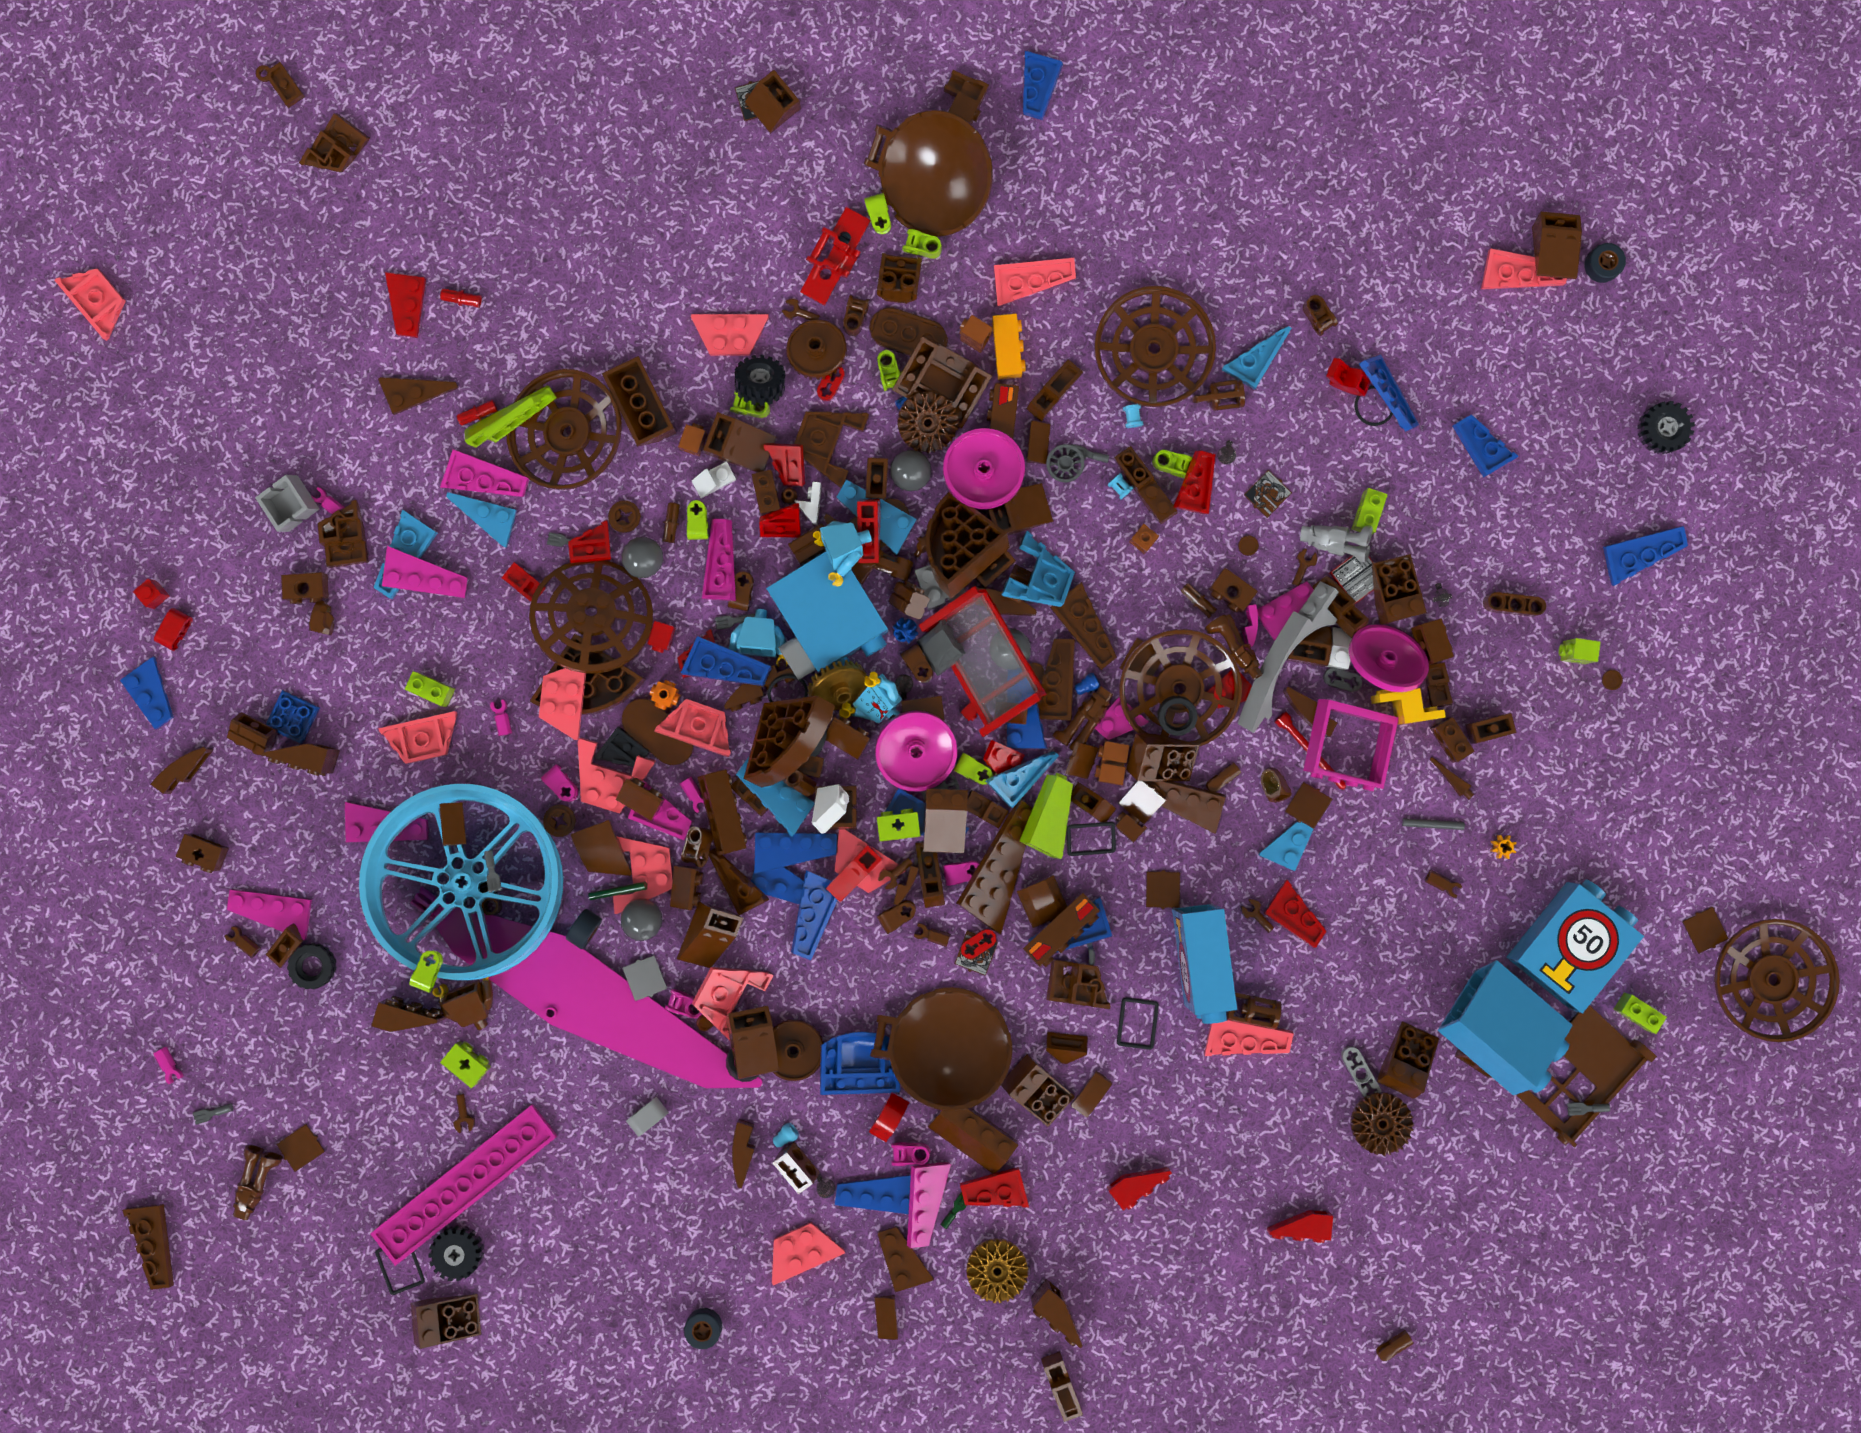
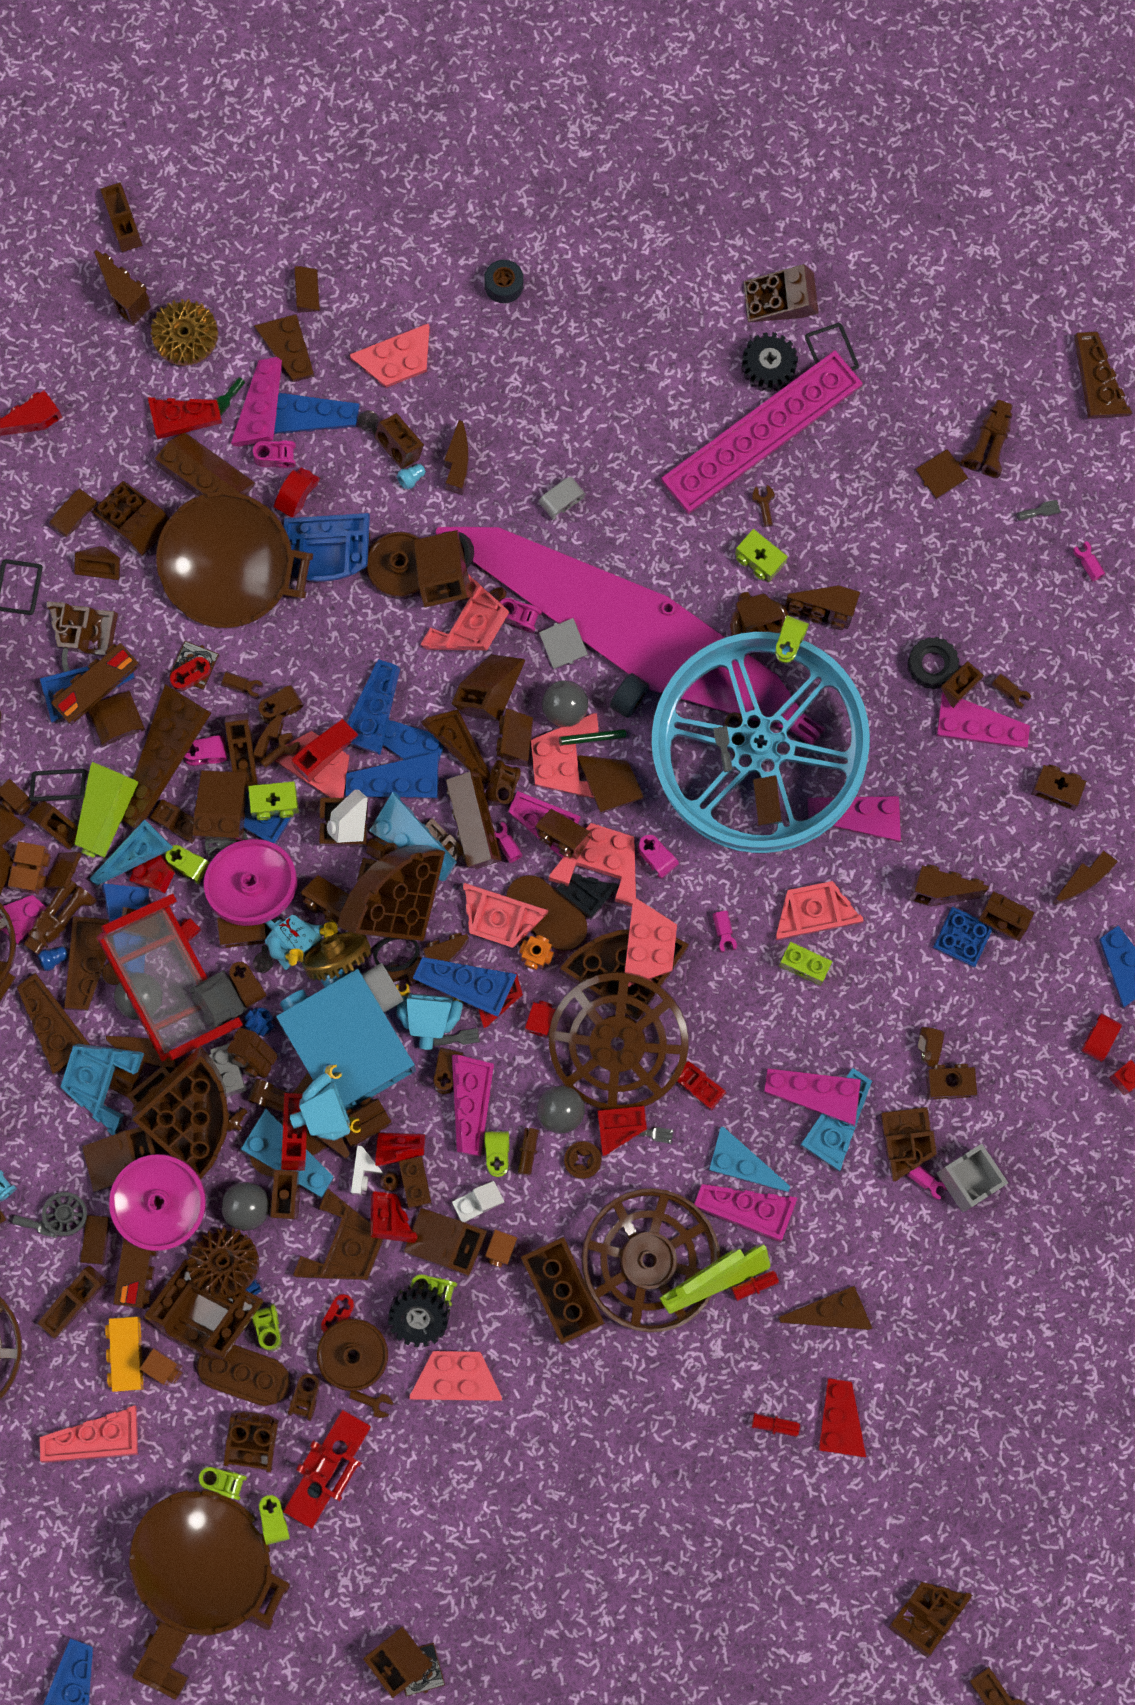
camera: 175 degrees right, 10 degrees down
reddish brown gear [543,805,576,837] -> none

